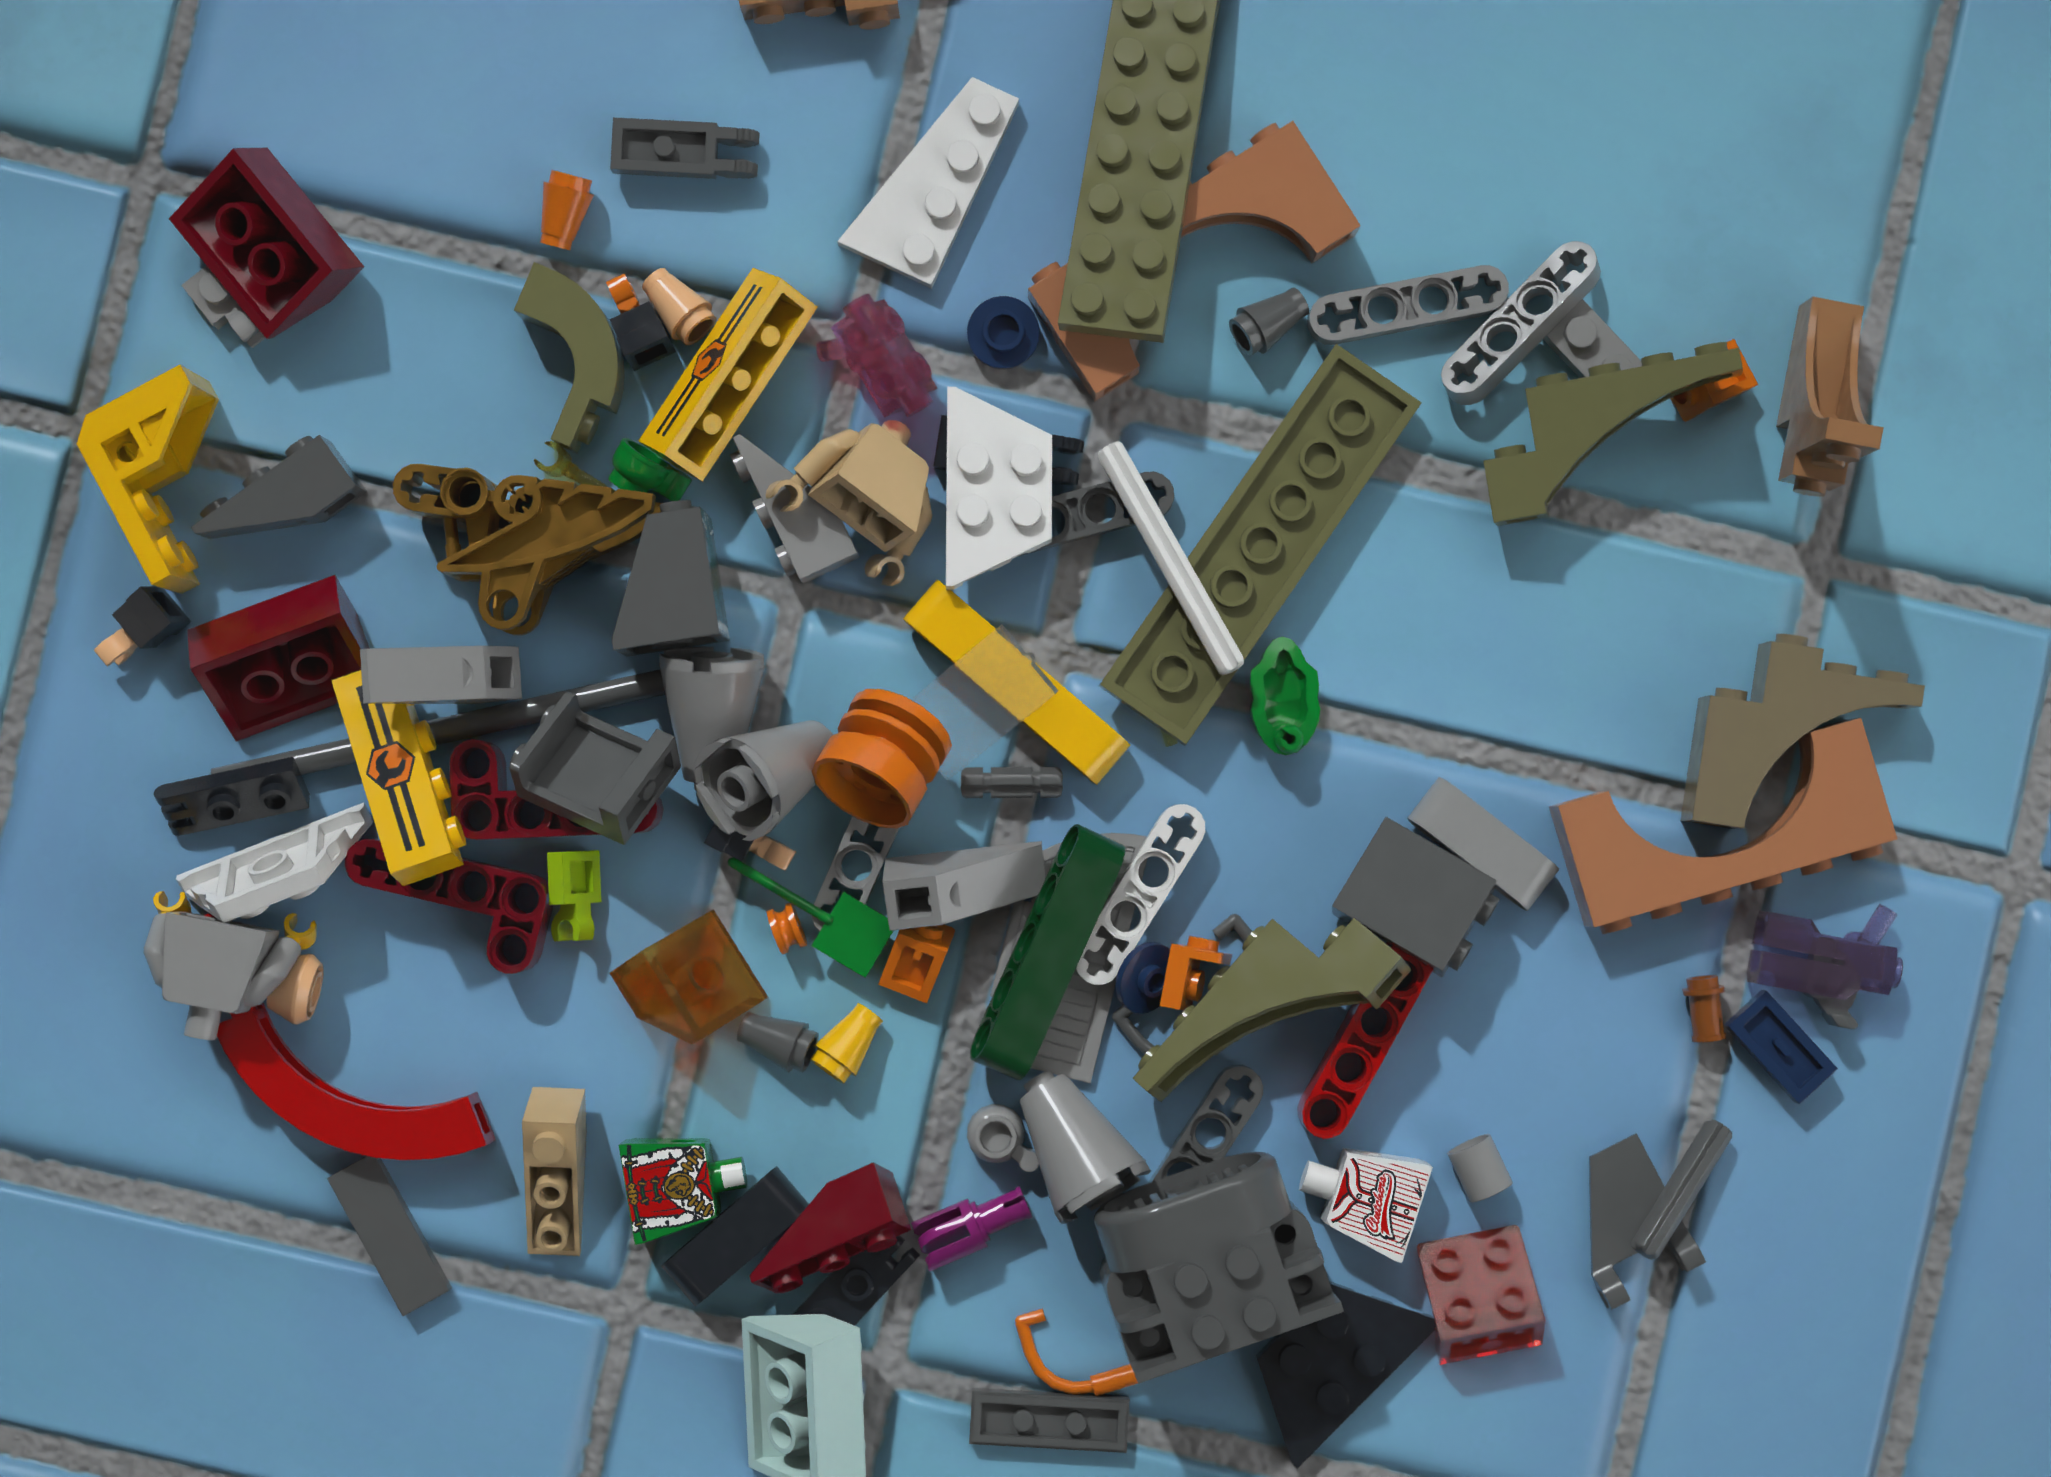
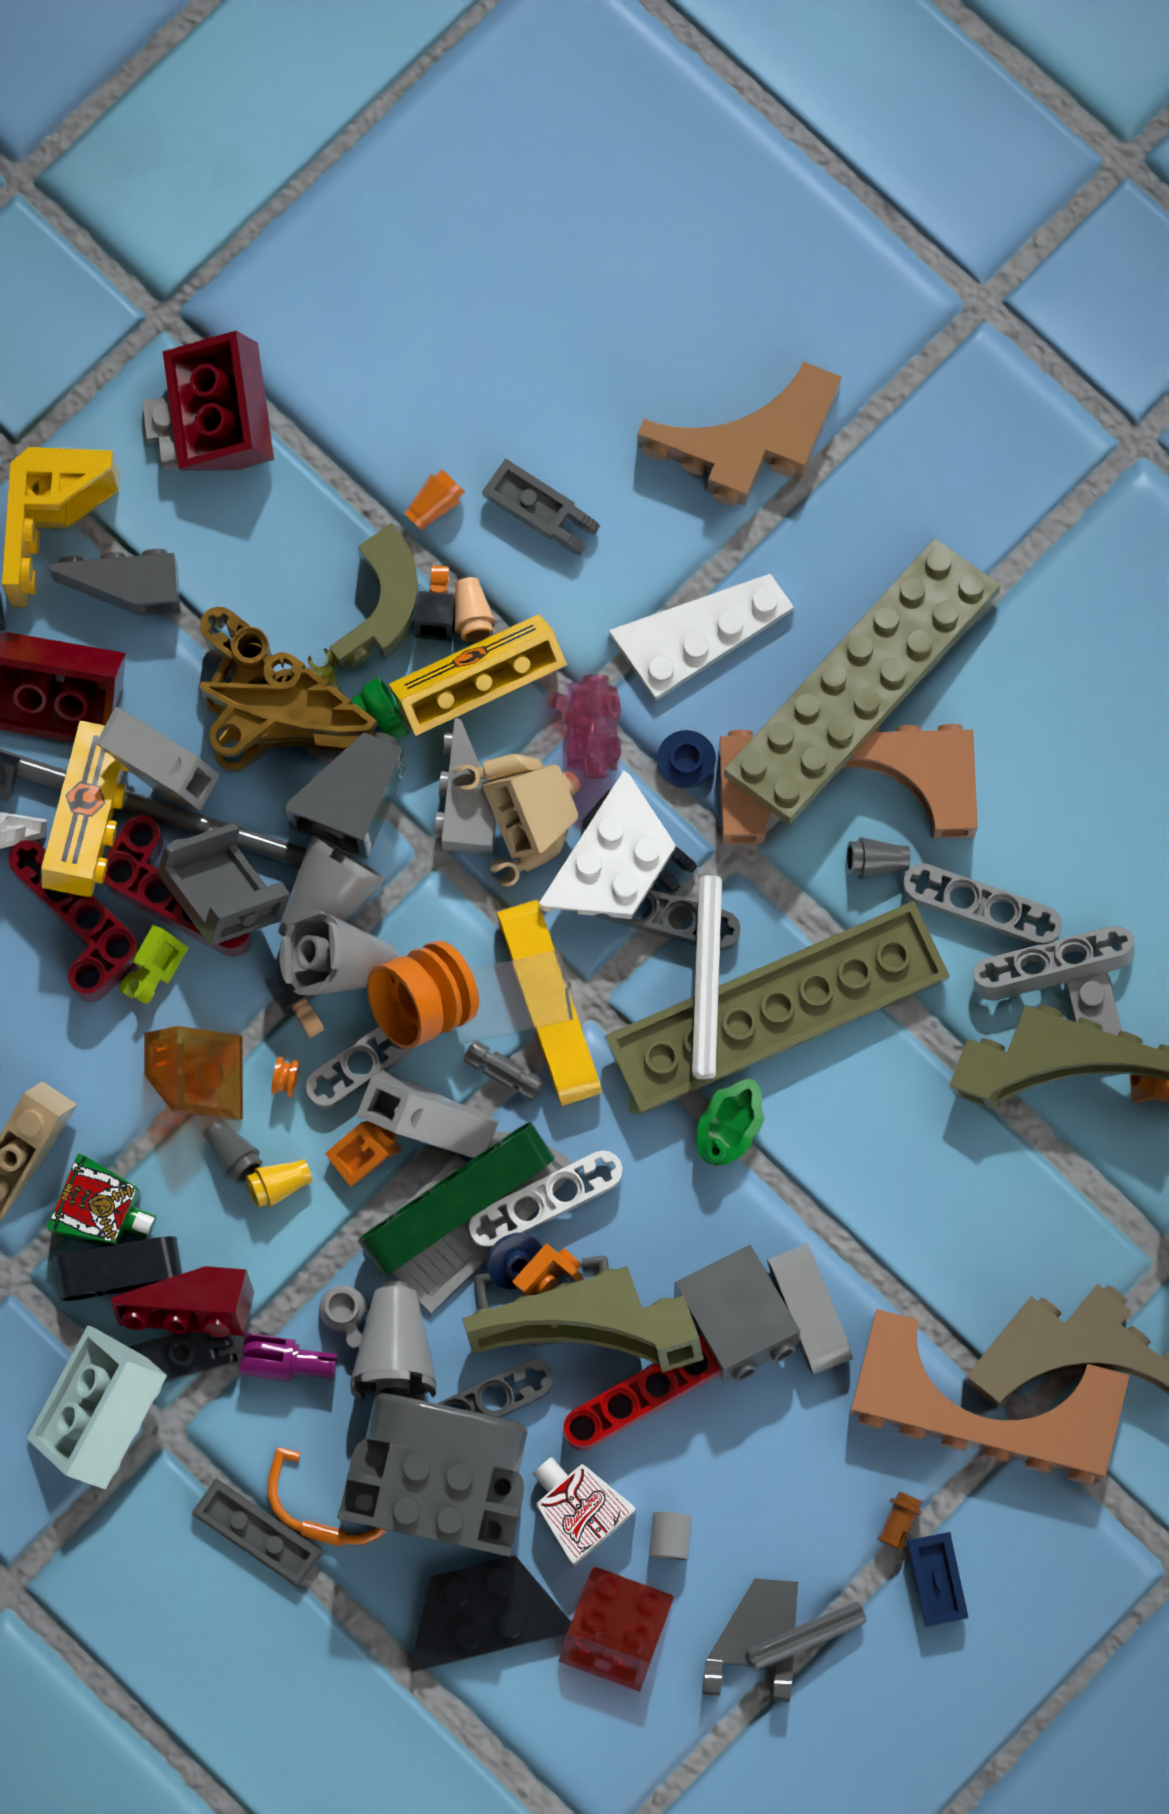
camera: 35 degrees right, 10 degrees down
green piece [727,857,894,978] -> none
clear purple piece [1747,904,1903,1030] -> none

